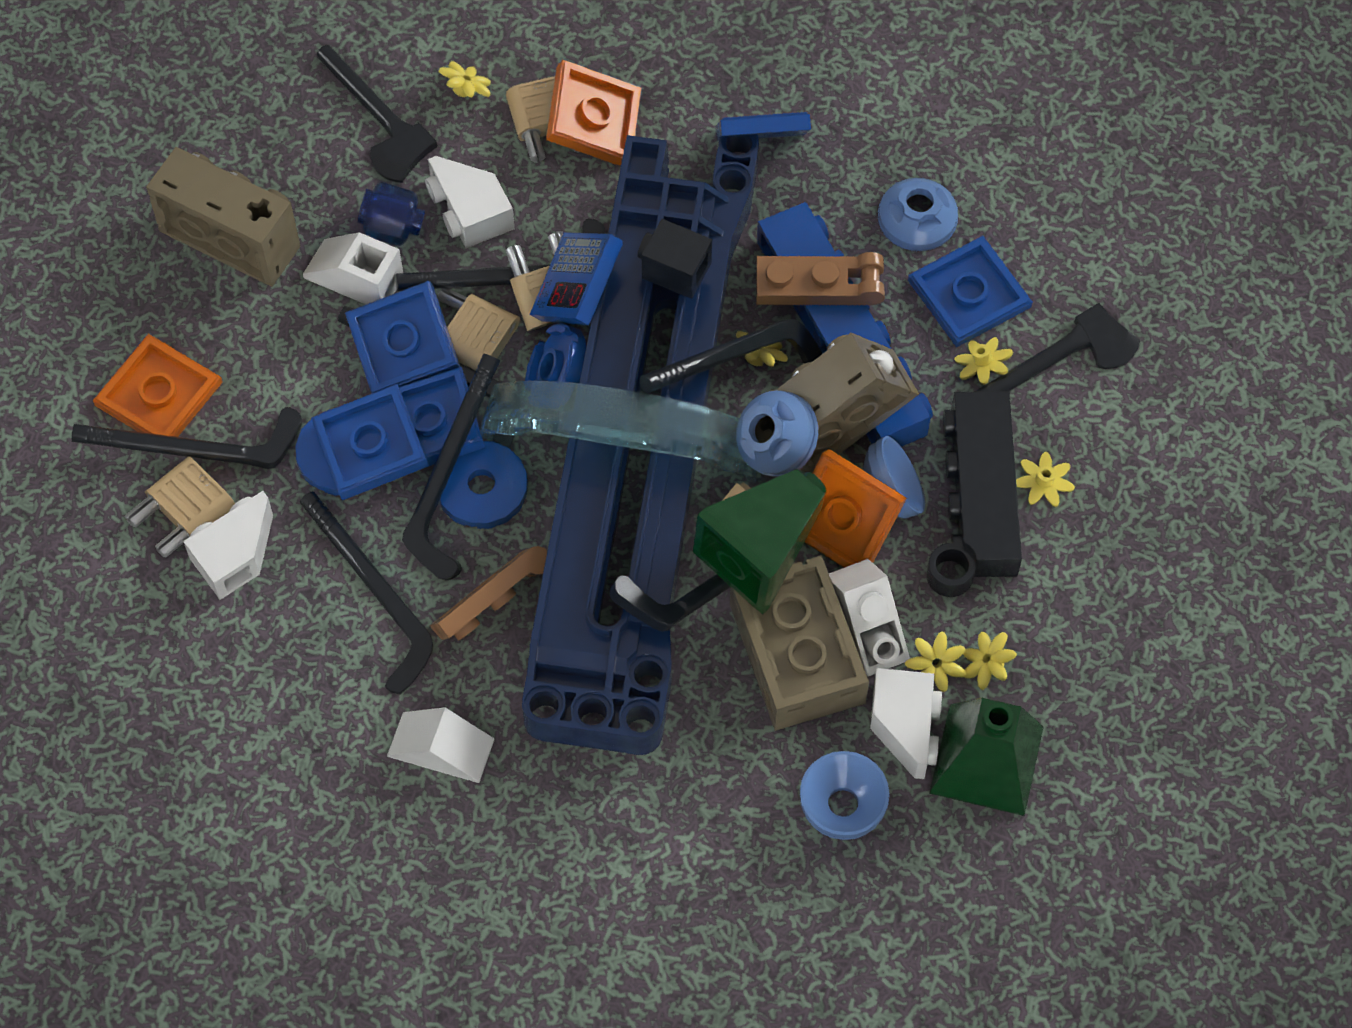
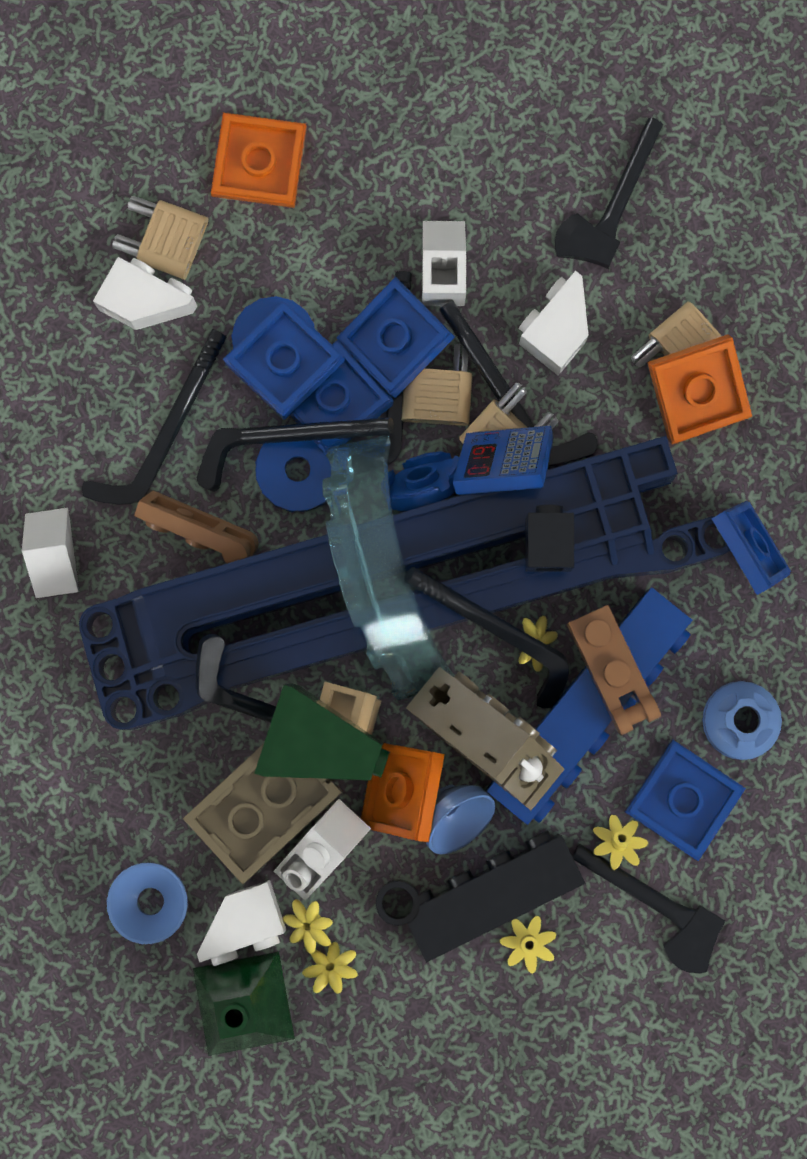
camera: 65 degrees right, 20 degrees up
black piece [72,407,302,469] -> none
dark tan piece [146,147,301,287] -> none
clear blue head [357,182,425,246] -> none
light yellow plant [438,61,491,98] -> none
medium blue piece [736,390,818,477] -> none

